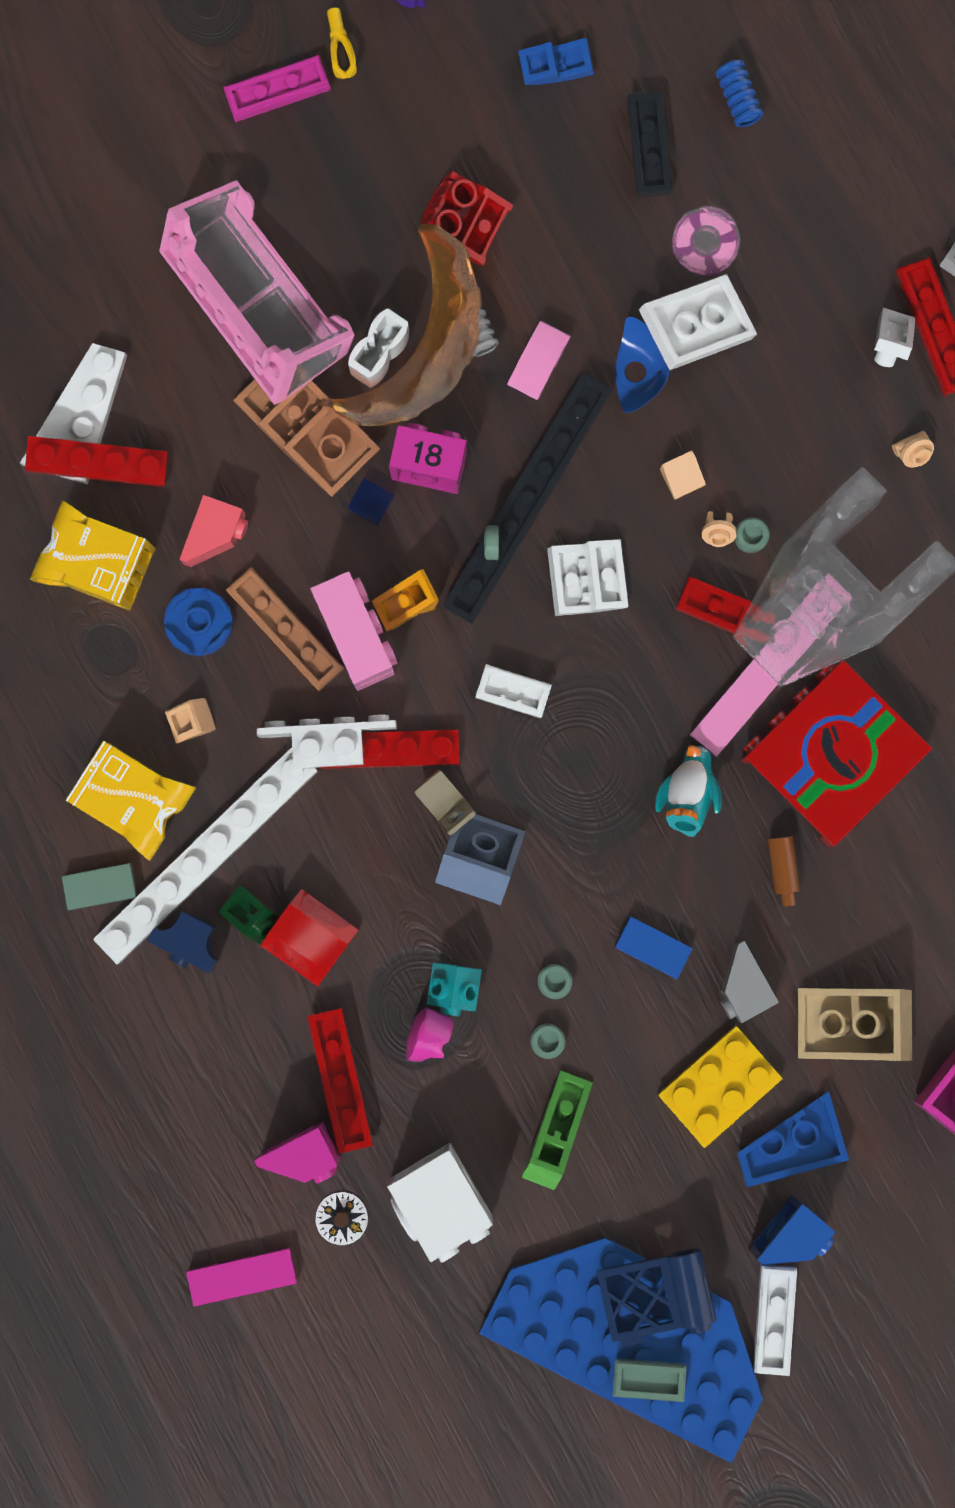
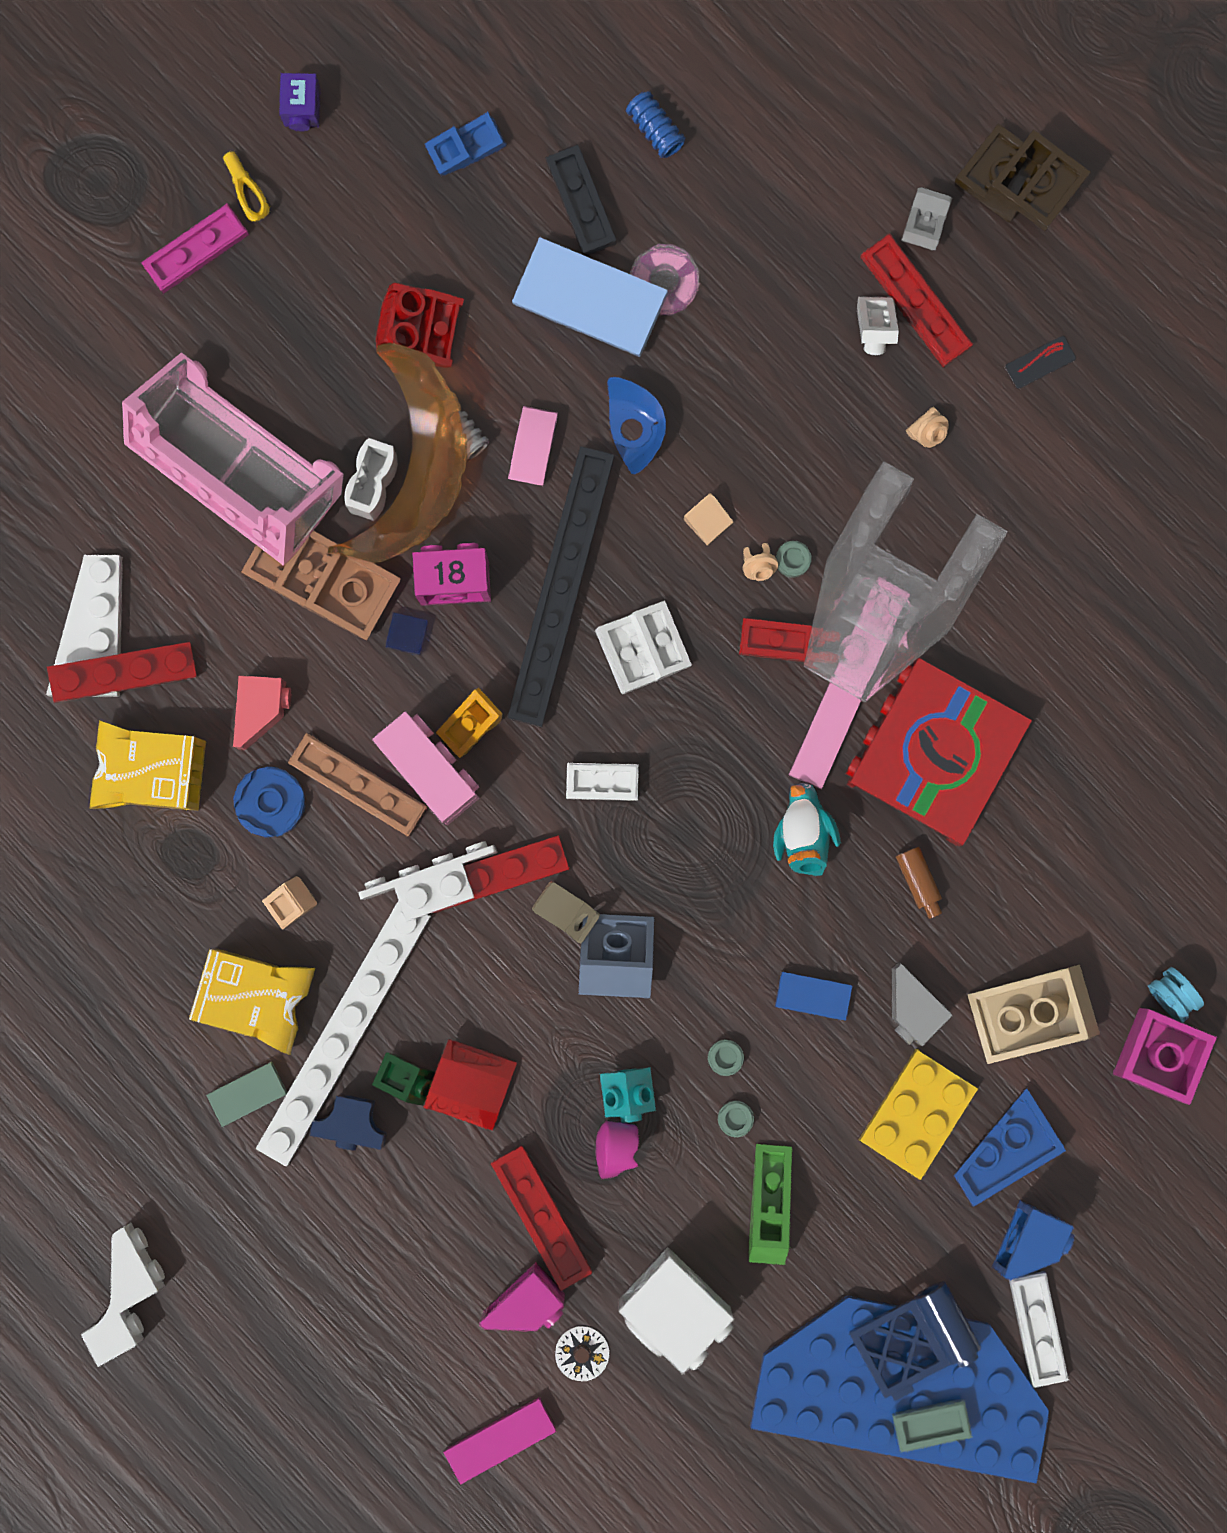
camera: 15 degrees left, 0 degrees up
sand green tile [484,525,499,560] -> none
white plate [639,274,757,370] -> none
none -> light blue tile [512,237,668,357]

